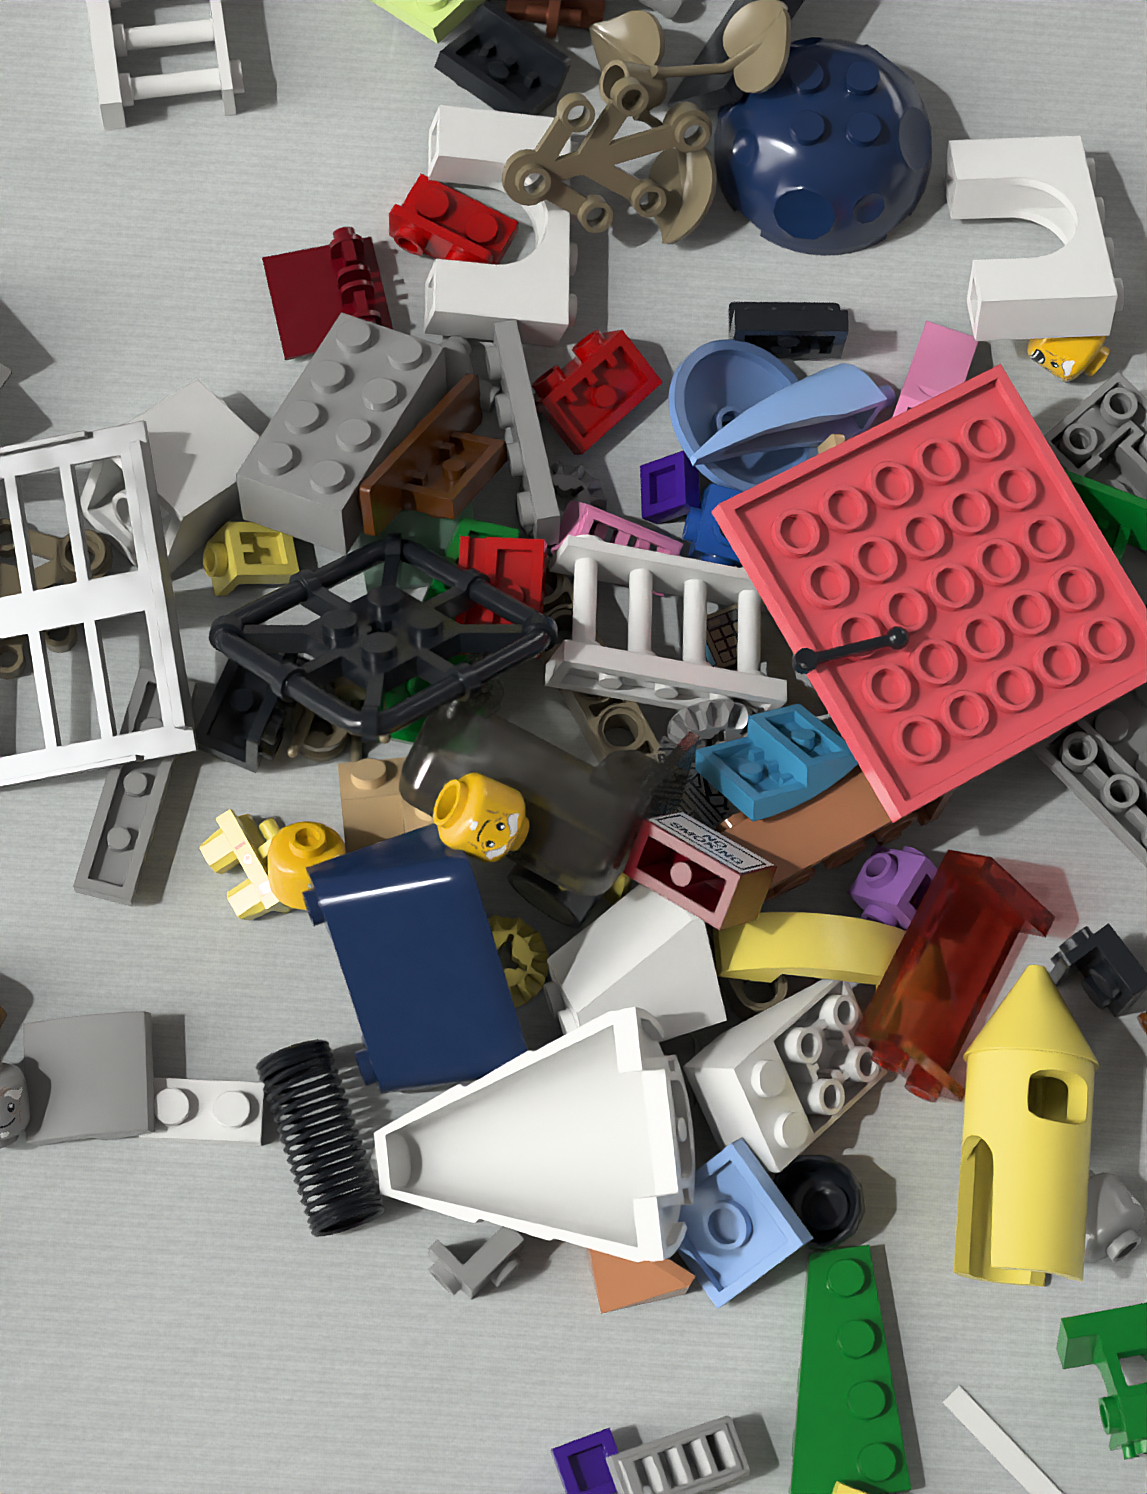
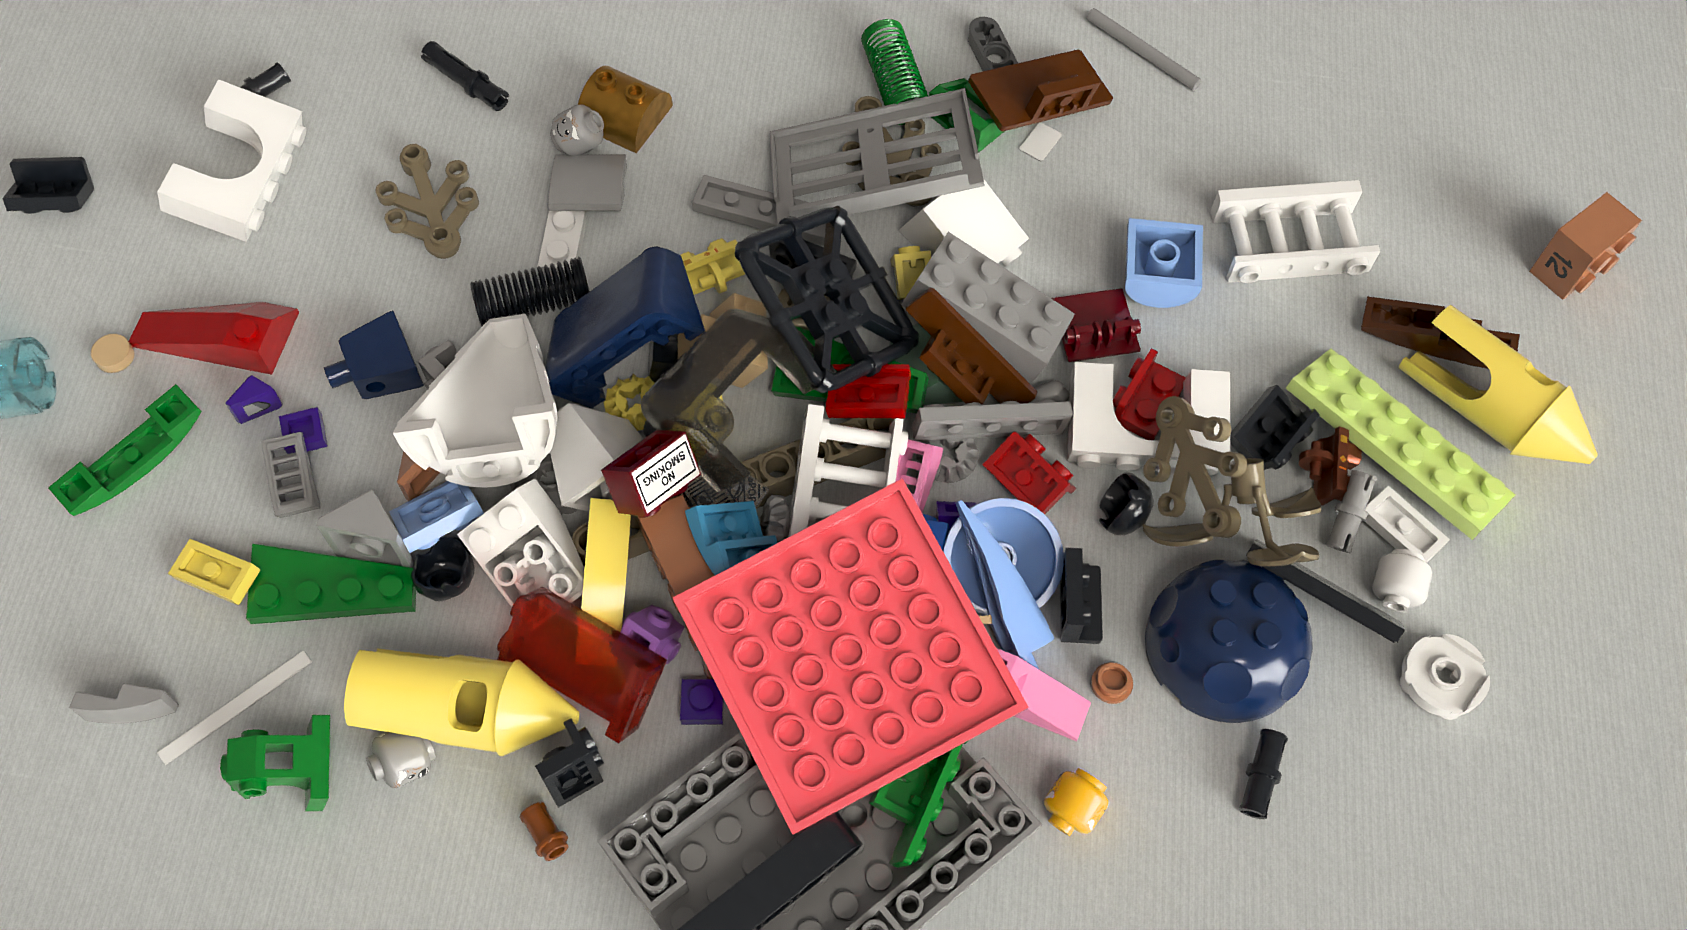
camera: 100 degrees right, 10 degrees down
yellow head [268,821,347,910] -> none
yellow head [433,772,529,863] -> none
black hinge [791,626,909,674] -> none
white arch [943,135,1124,341] -> none
none -> light grey slope [316,489,414,568]
none -> dark blue torso [323,311,424,399]
none -> dark tan plant [375,144,479,259]
none -> dark purple plate [680,679,724,725]
none -> nougat plate [1091,662,1133,704]
none -> black hair [1099,472,1154,536]
none -> light blue brick [1125,218,1203,308]
none -> black pin [1239,729,1288,819]

